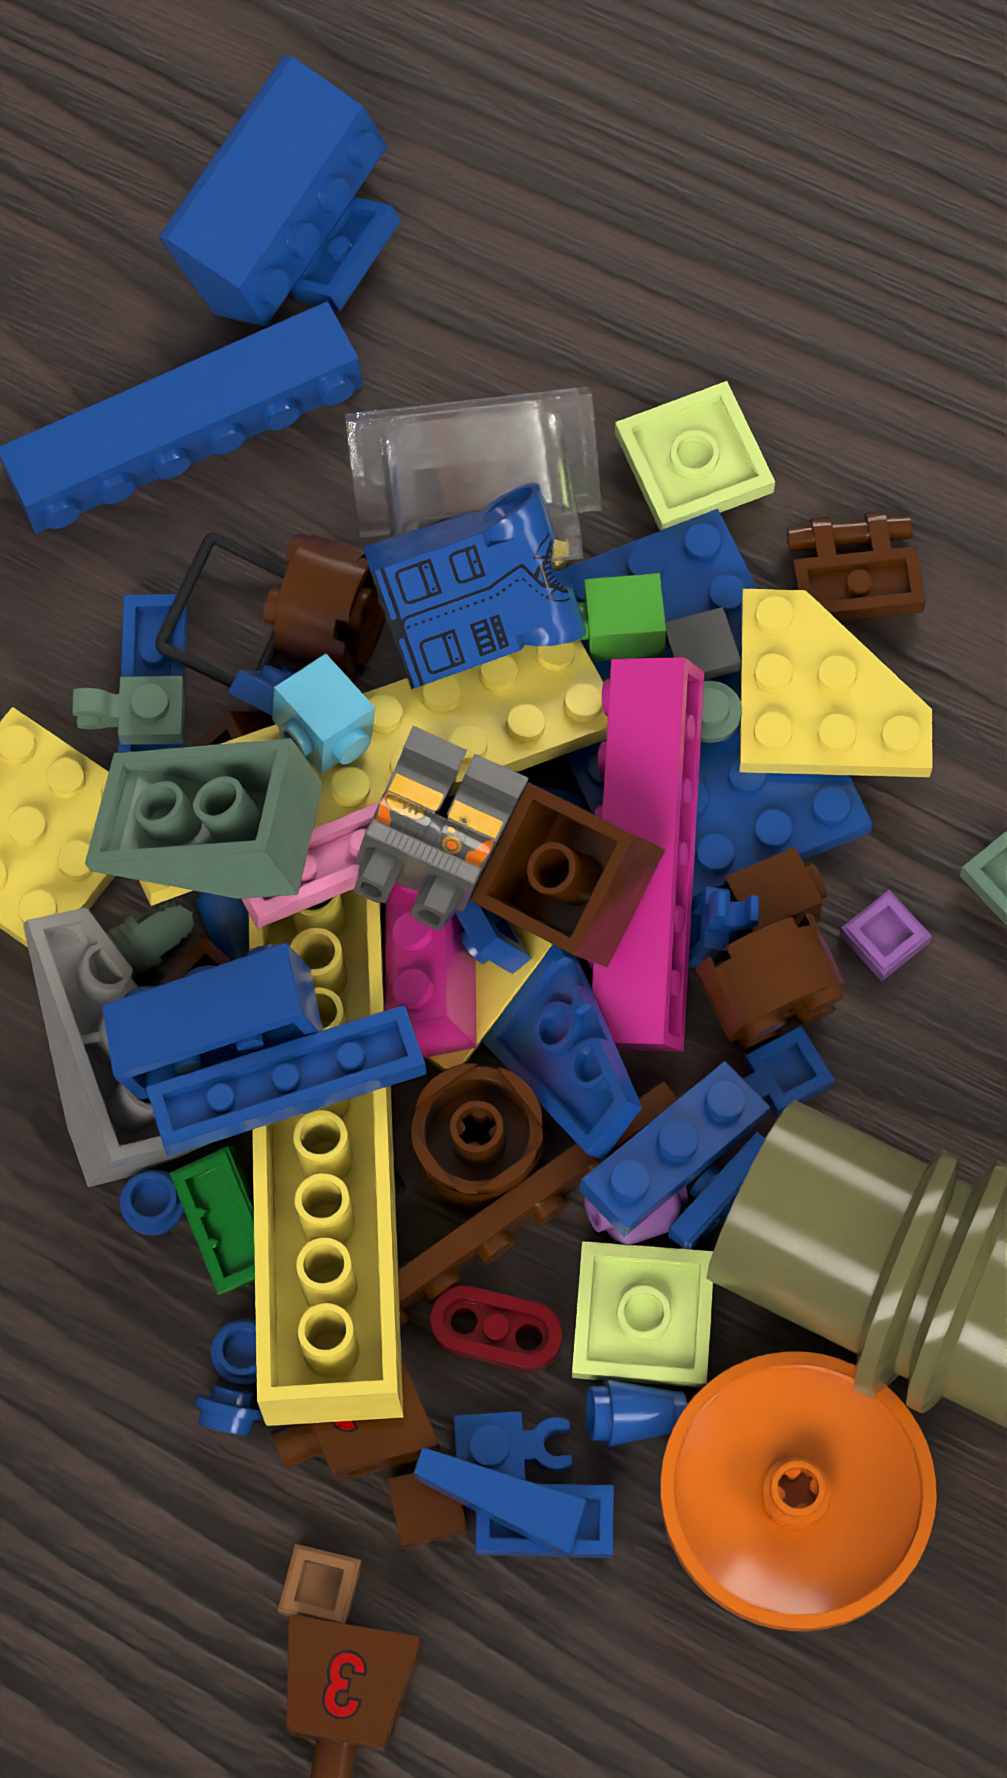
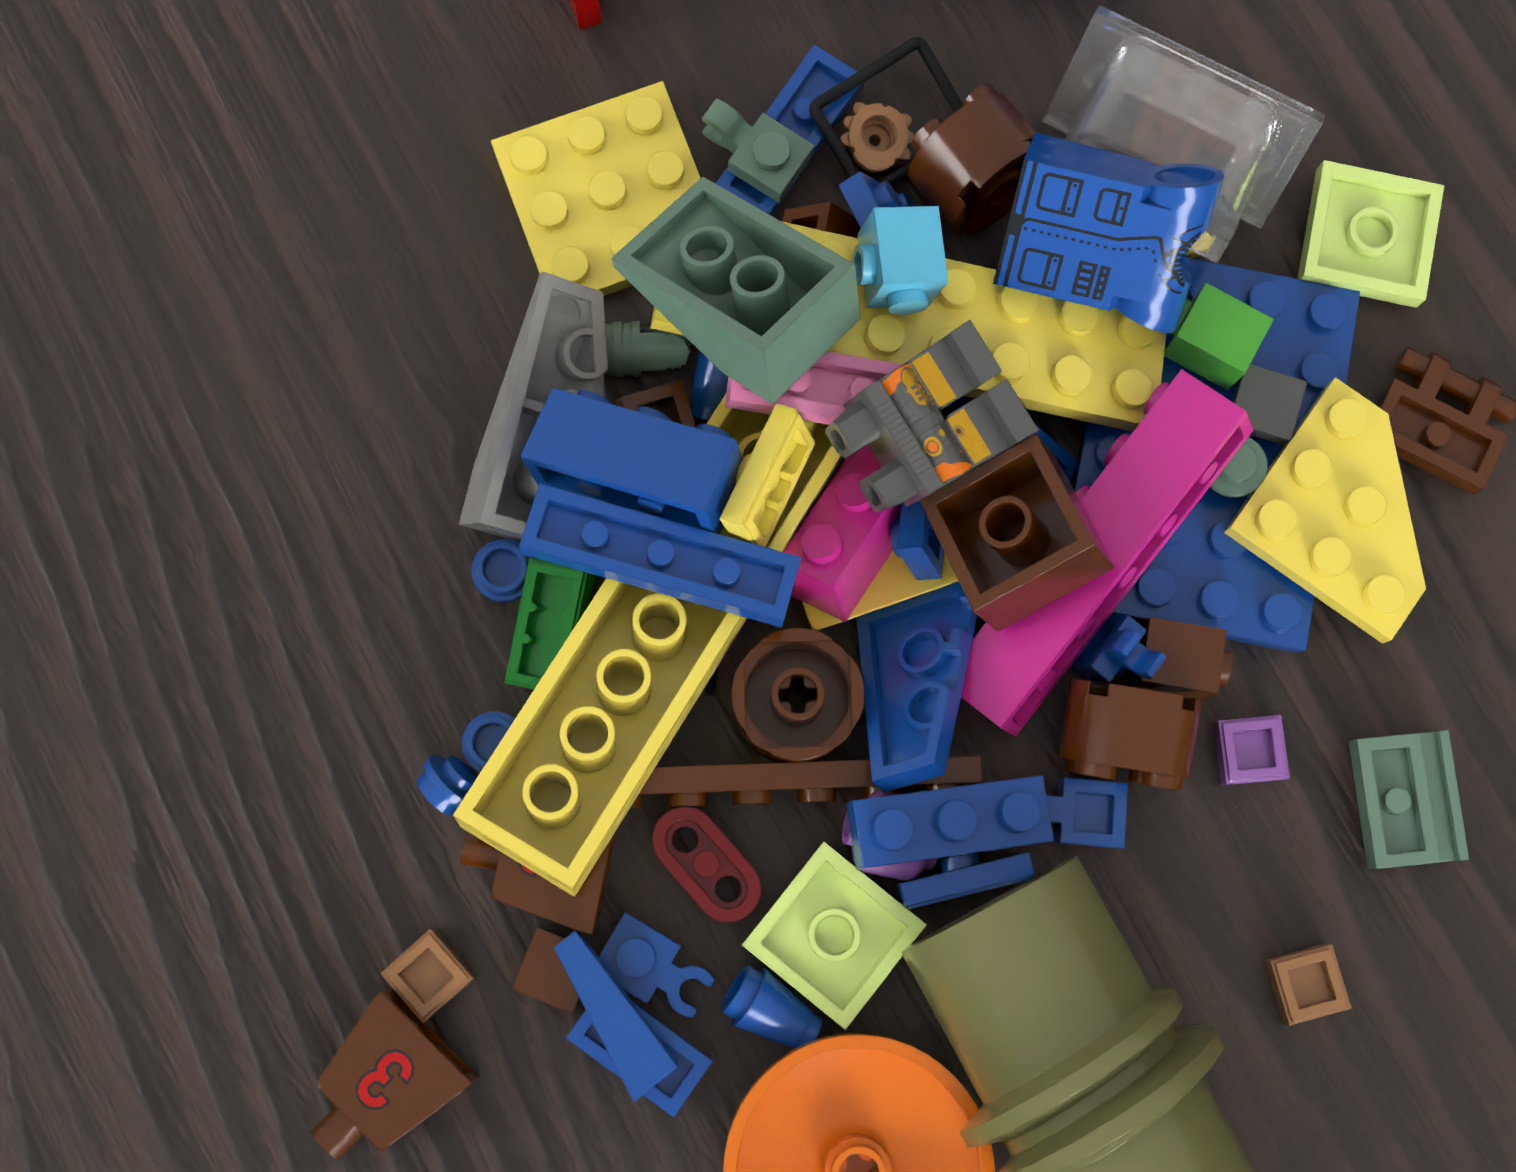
camera: 25 degrees right, 10 degrees up
none -> light yellow plate [719,403,815,547]
none -> medium nougat animal [840,102,914,173]

